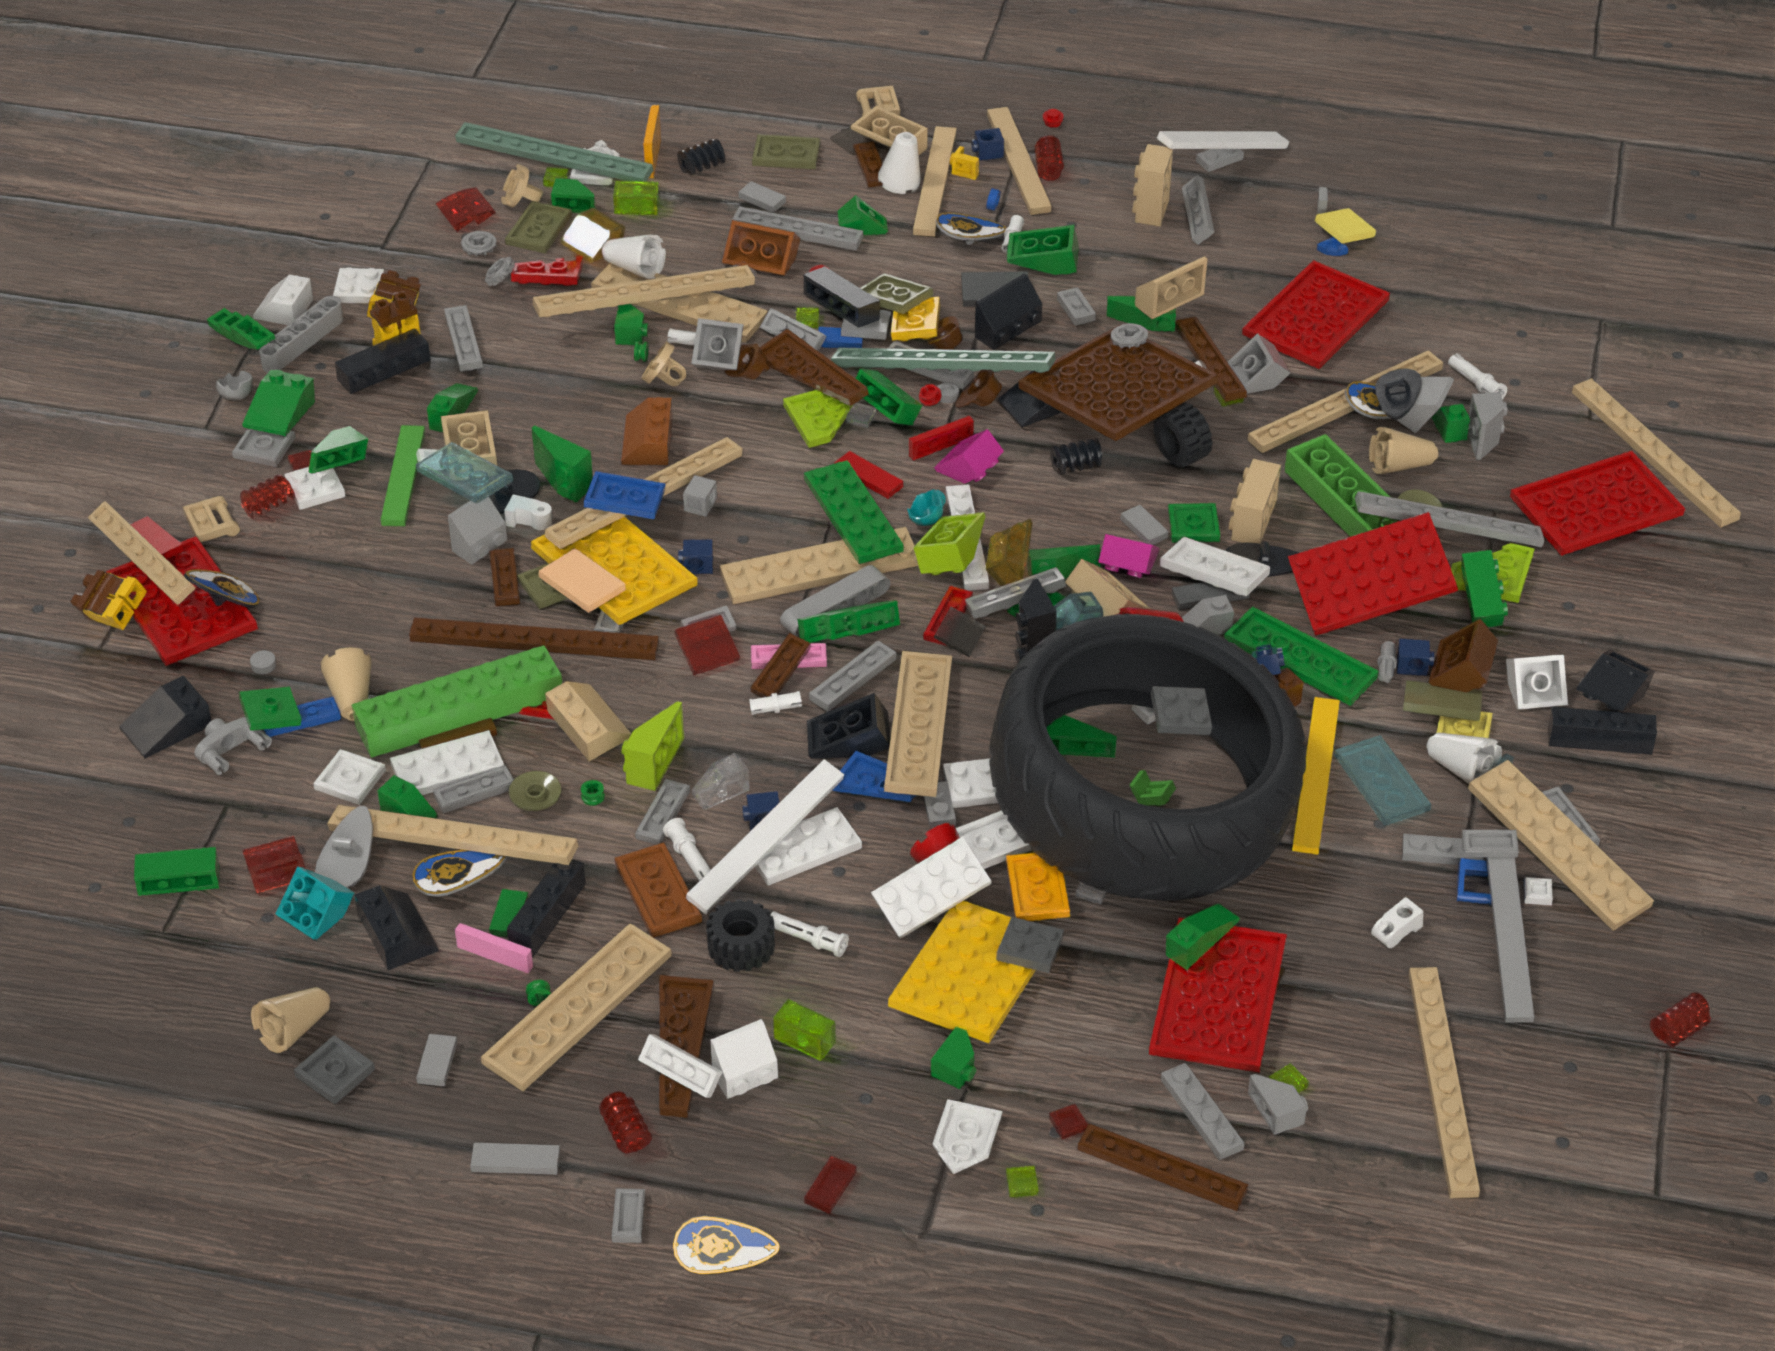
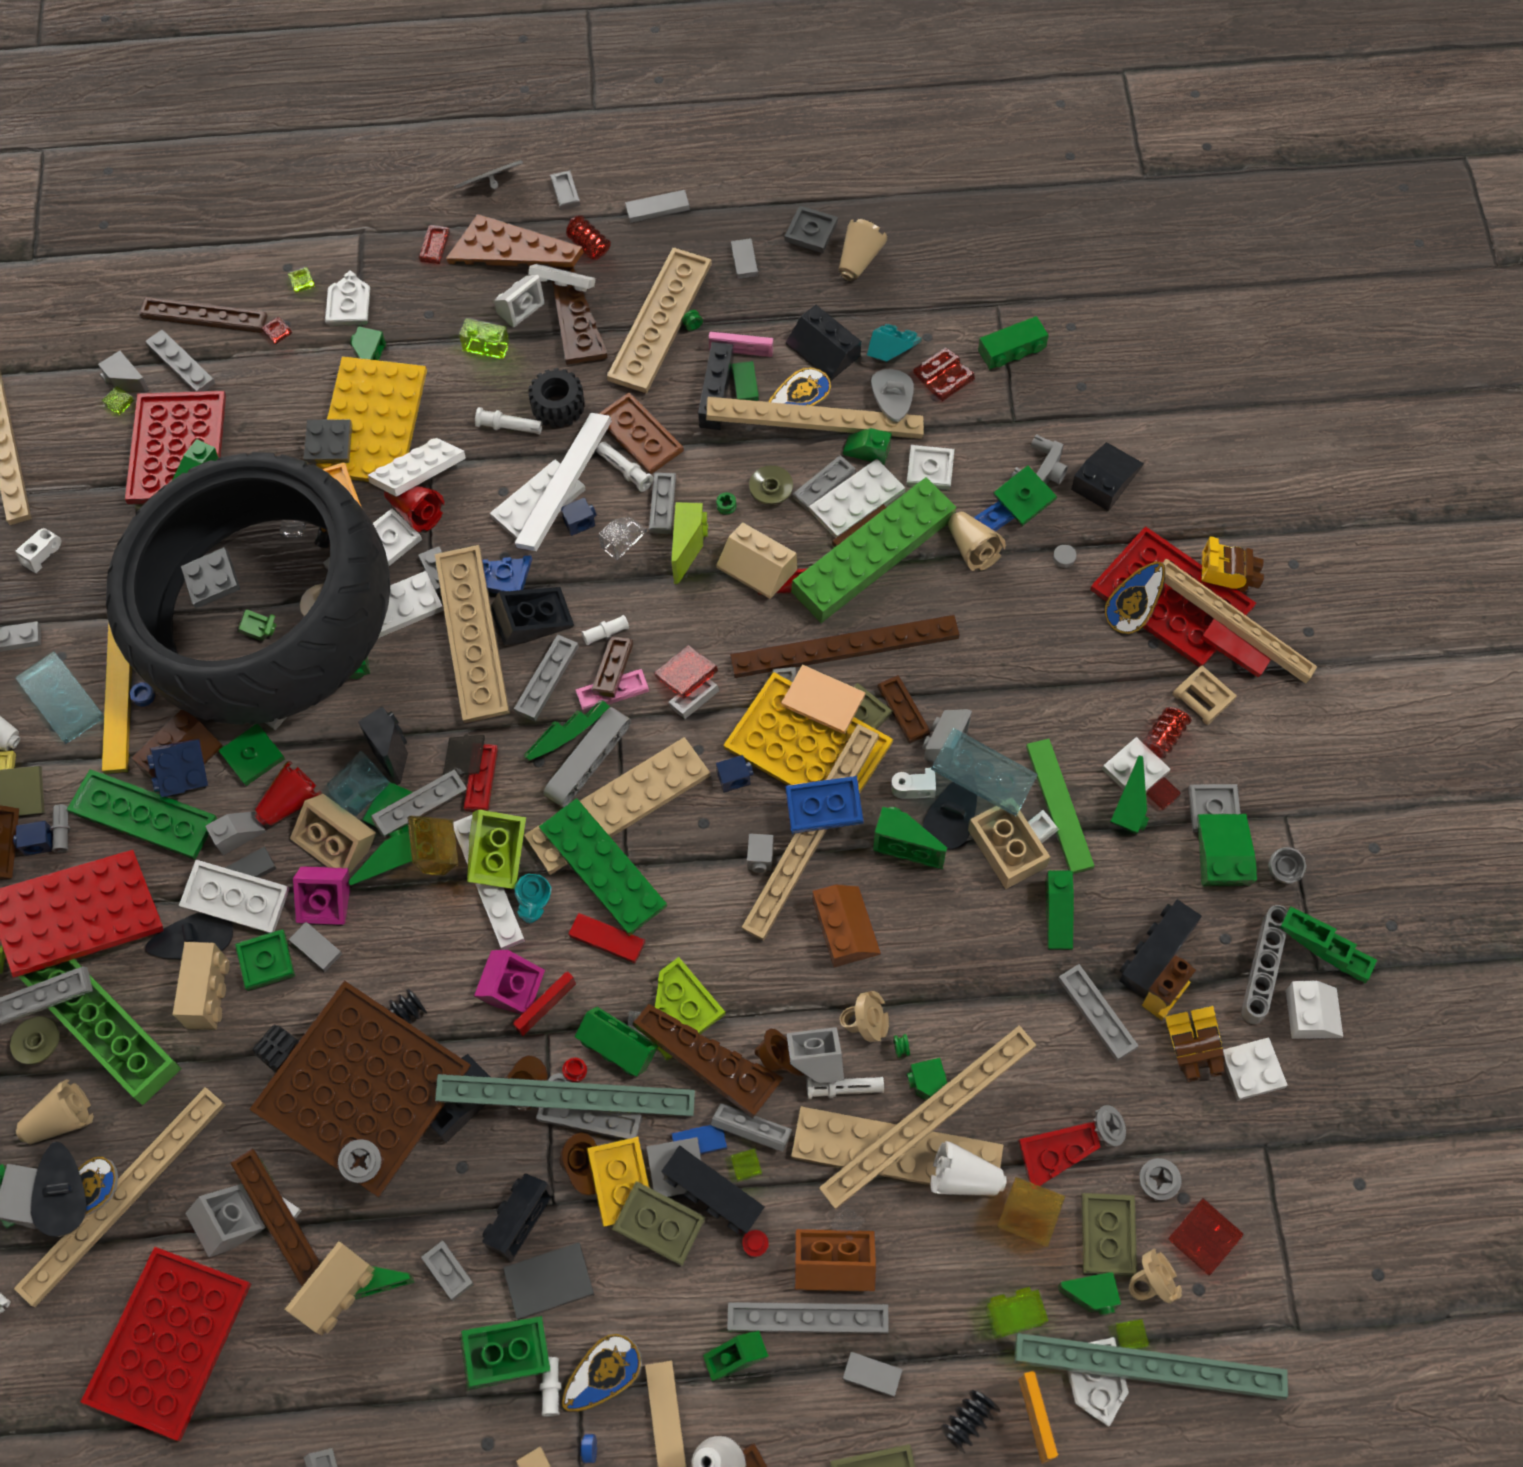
camera: 165 degrees right, 20 degrees up
none -> wing [446,214,584,268]

